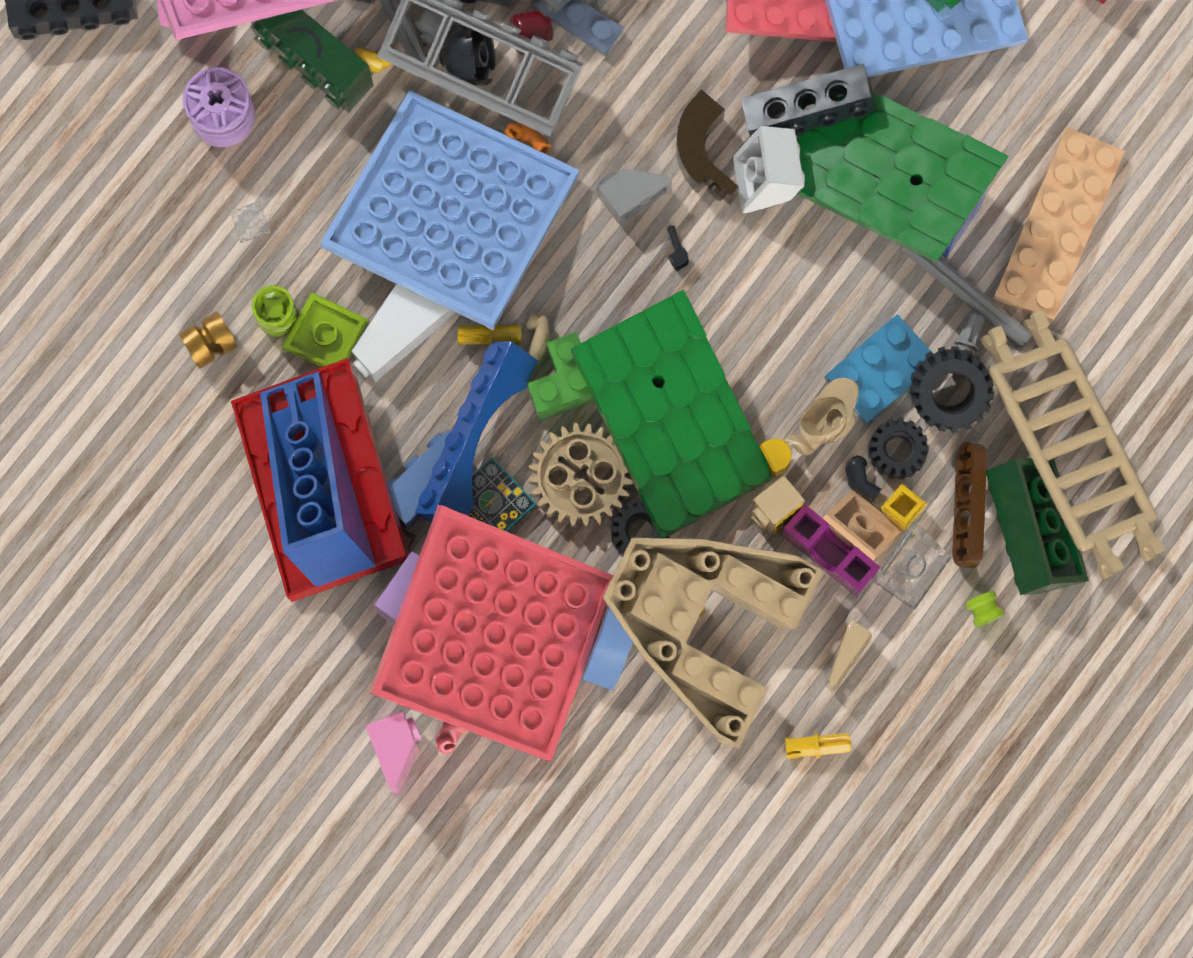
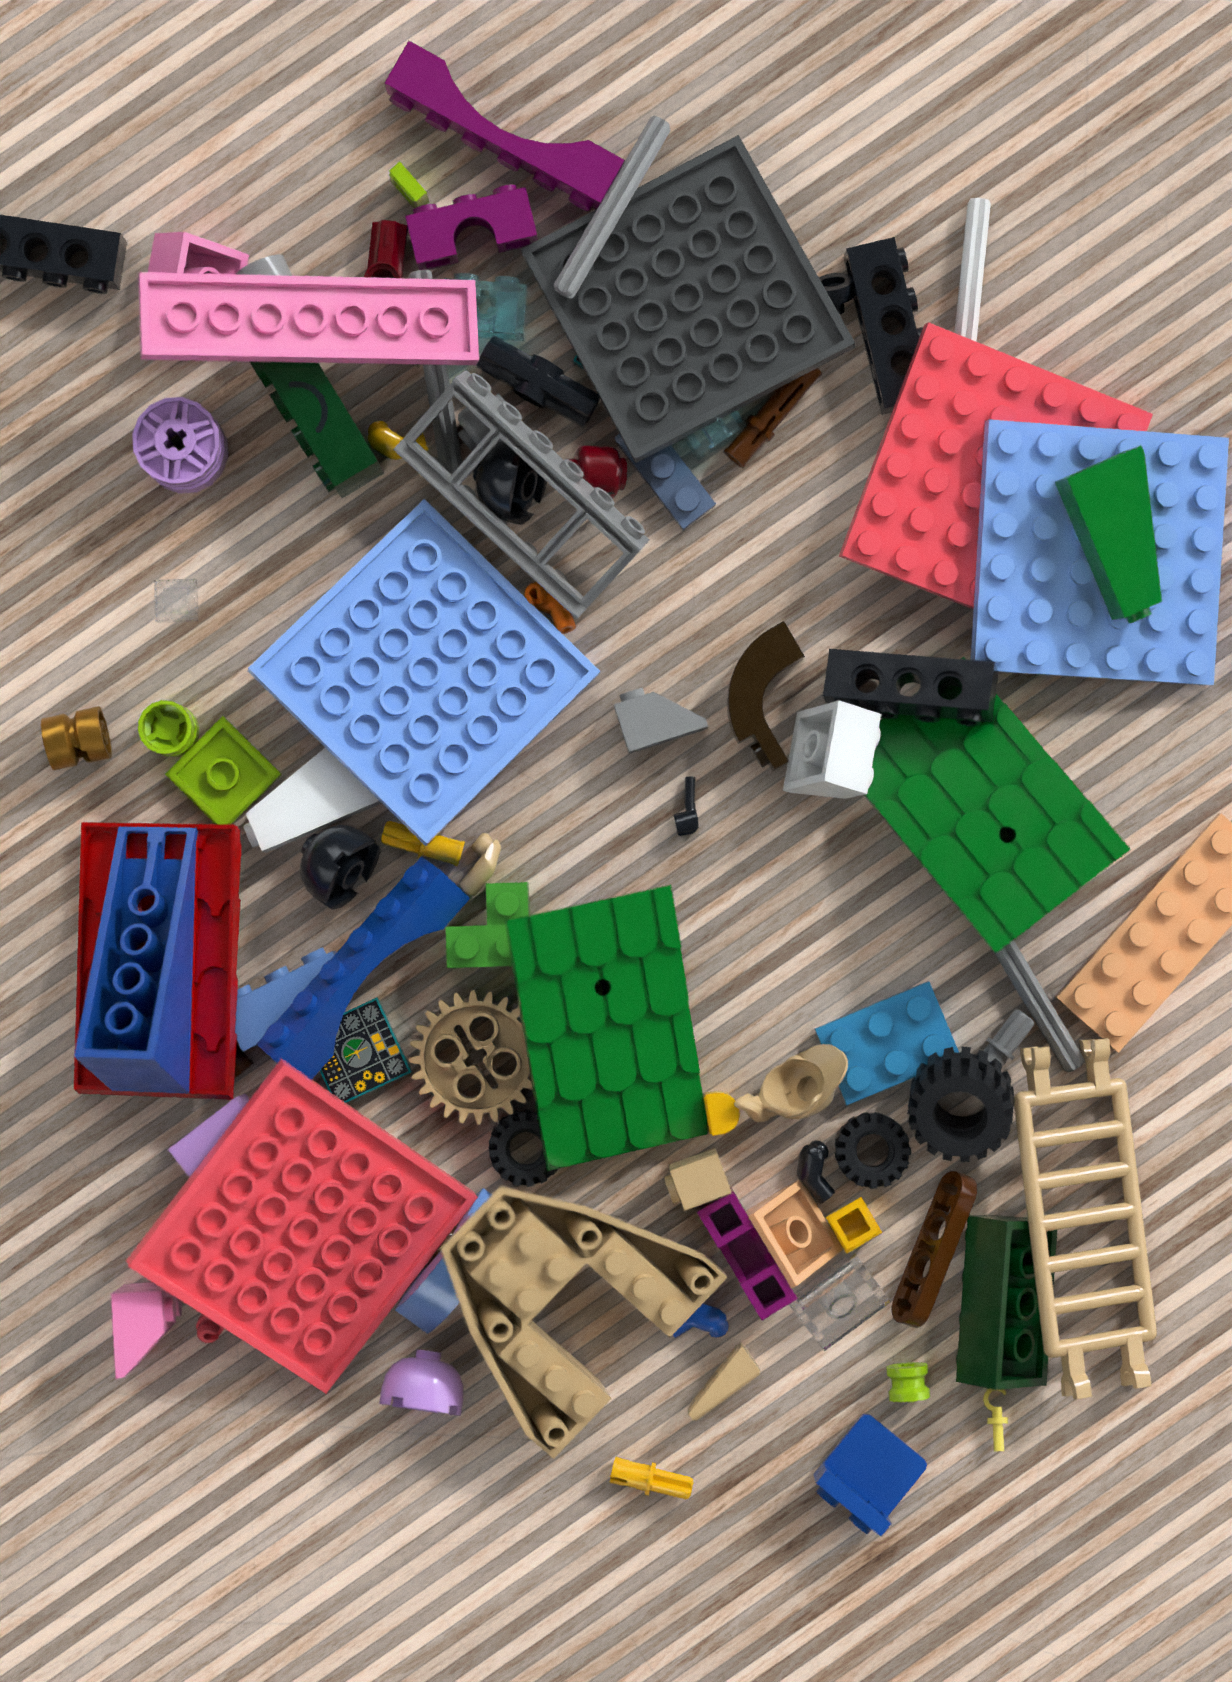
camera: 20 degrees right, 10 degrees up
none -> black cylinder [300,825,380,910]
none -> lavender cylinder [379,1349,463,1416]
none -> blue arm [673,1303,729,1338]
none -> blue bracket [813,1414,927,1537]
none -> light yellow hand [983,1389,1008,1451]

